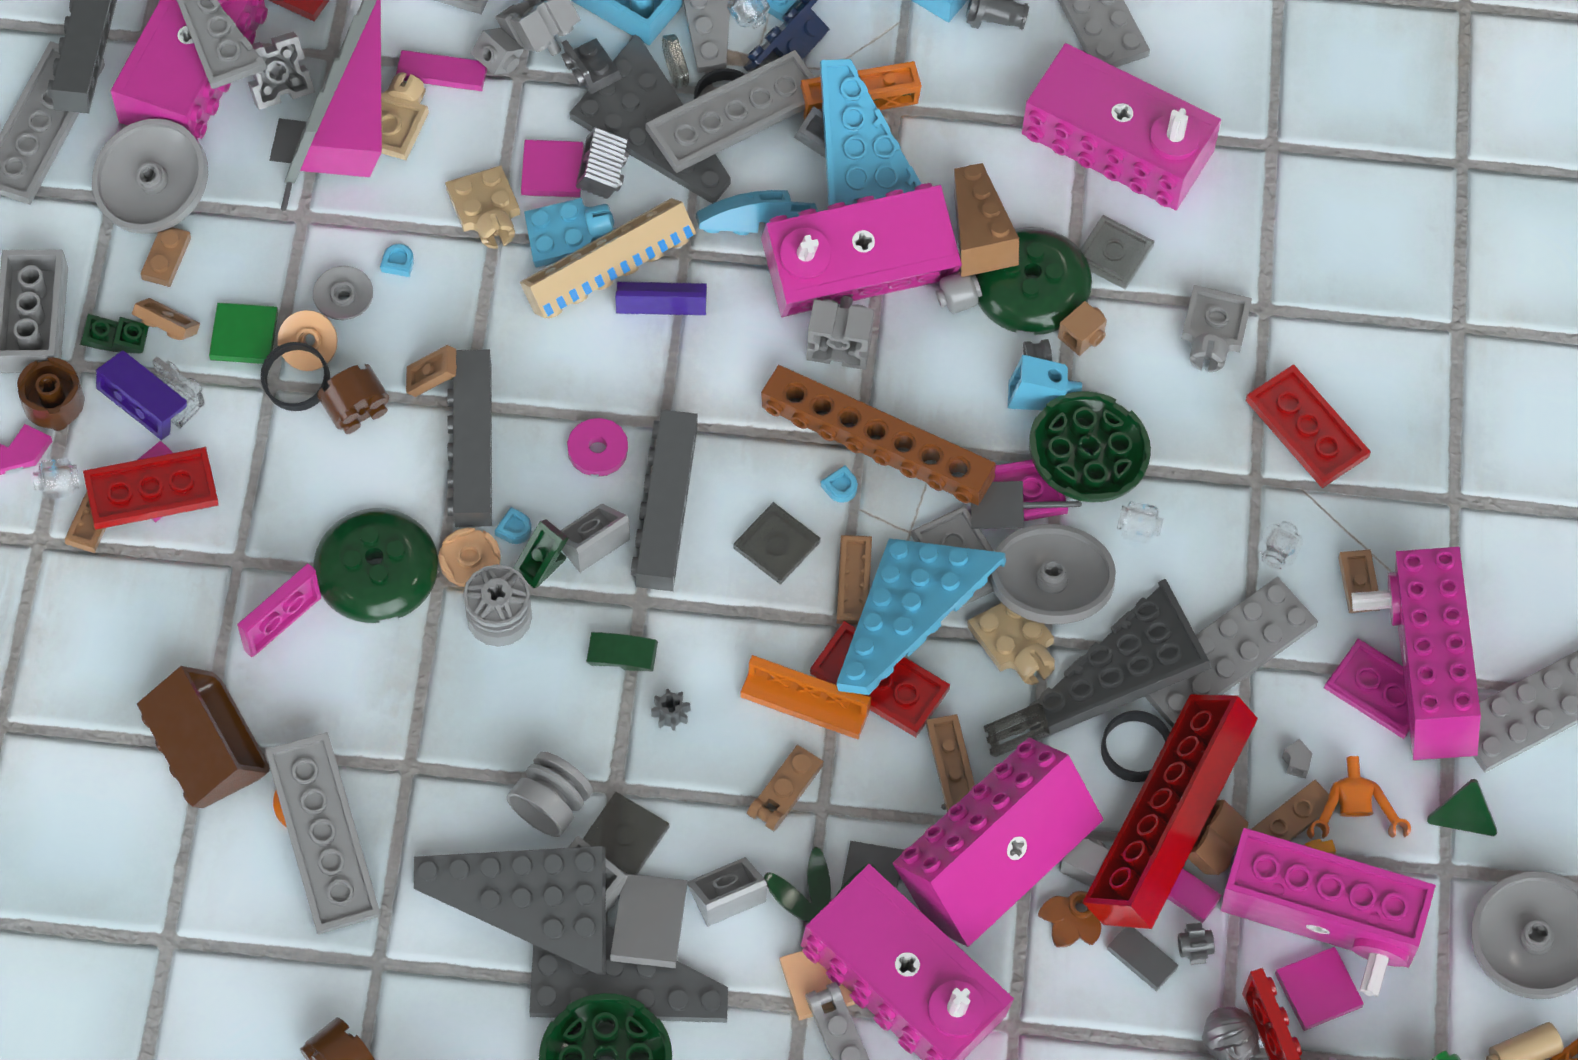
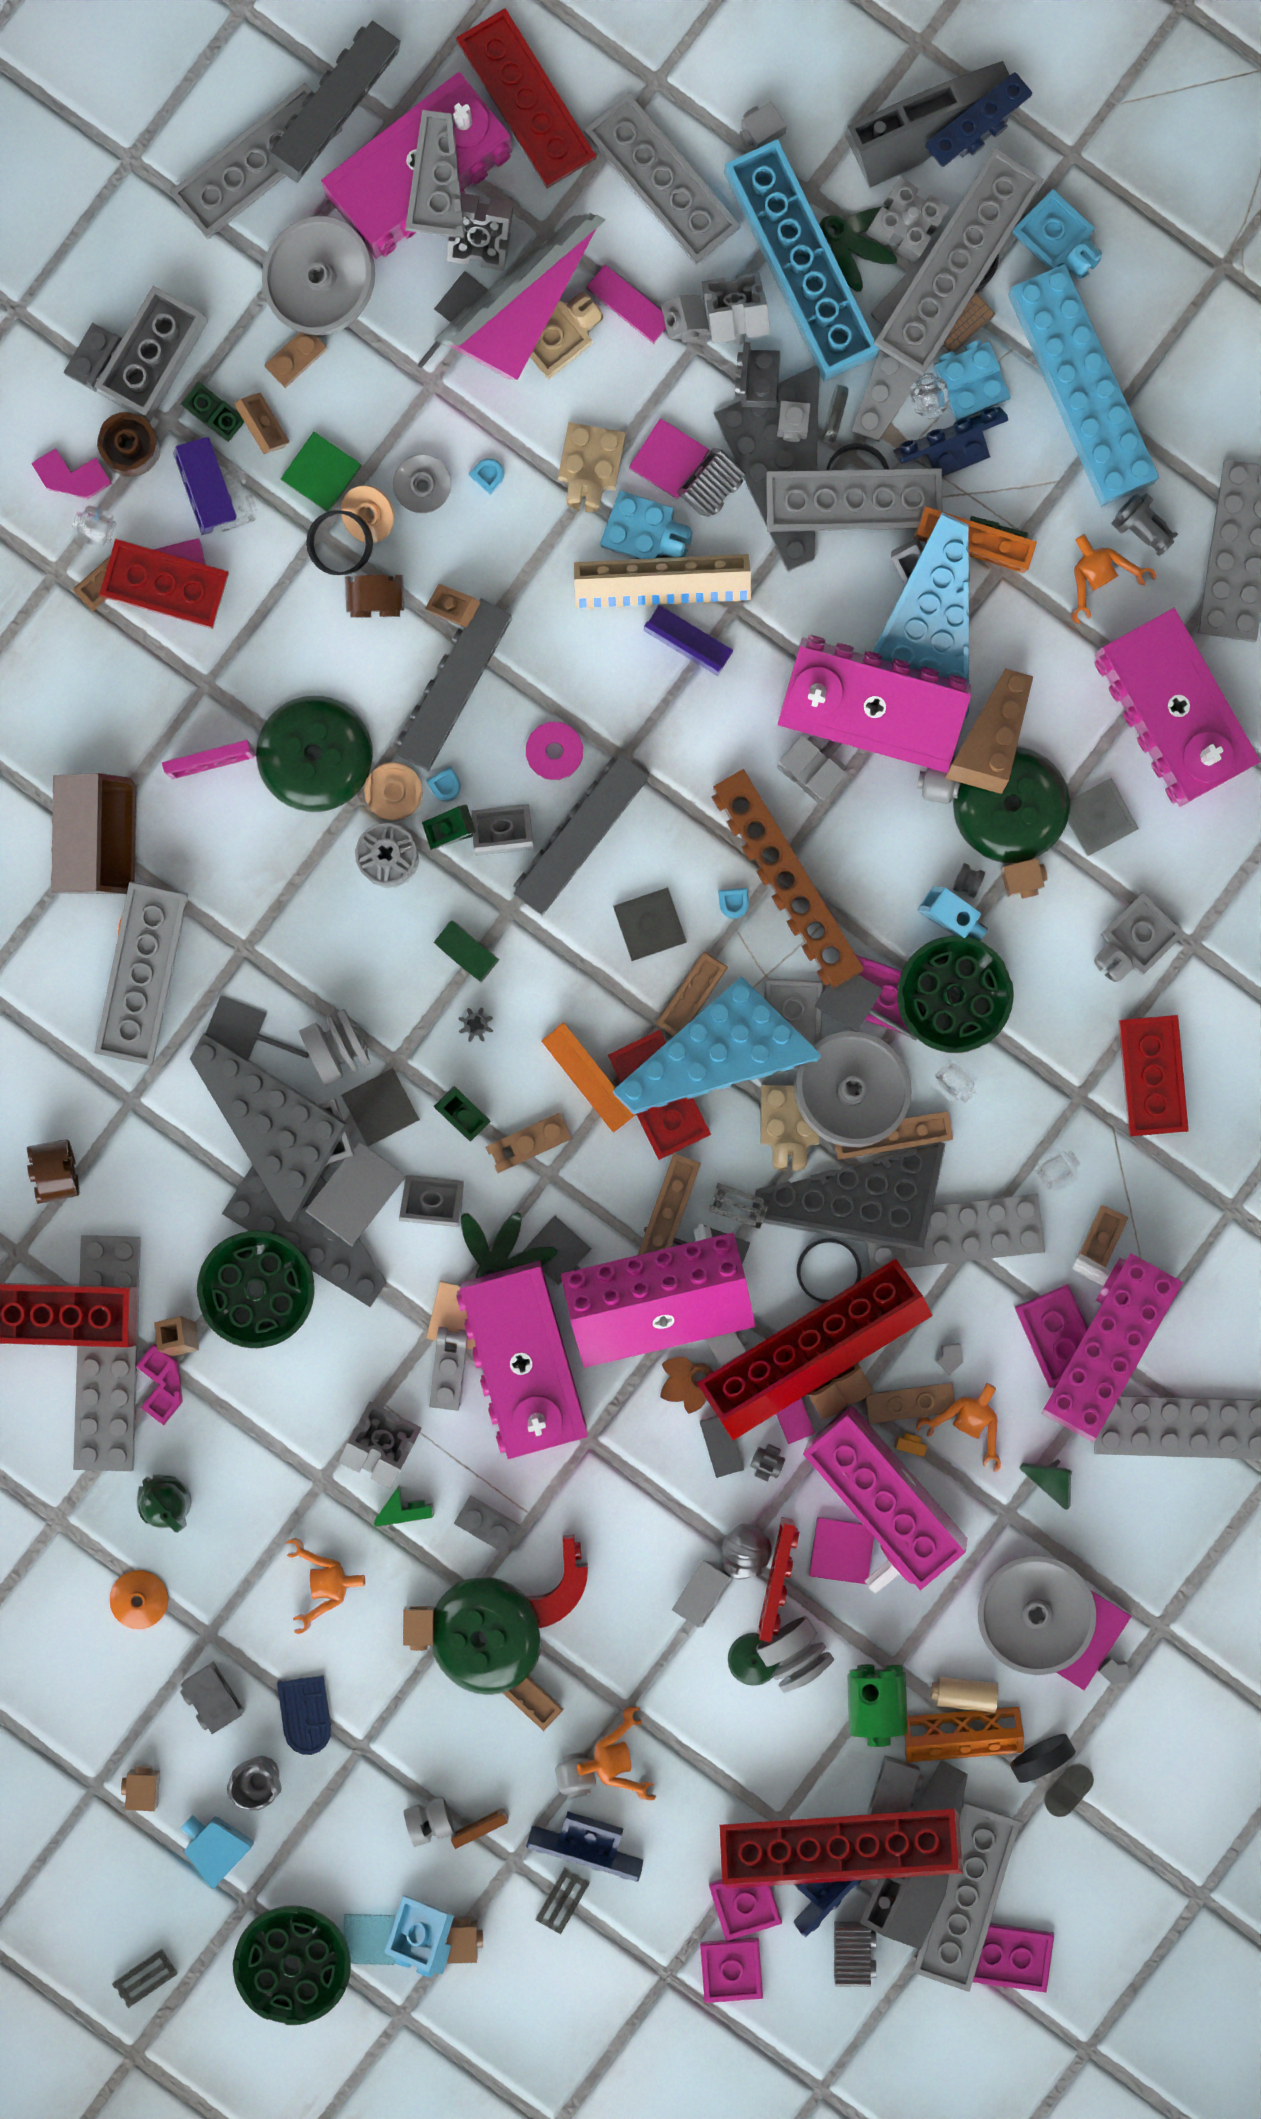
camera: 30 degrees right, 25 degrees up
medium azure slope [696,190,818,235] -> none
none -> dark grey piece [206,995,309,1059]
none -> dark green slope [433,1086,491,1142]
none -> light grey brick [777,401,810,442]
none -> medium nougat plate [835,1111,953,1160]
none -> orange piece [1071,534,1156,624]

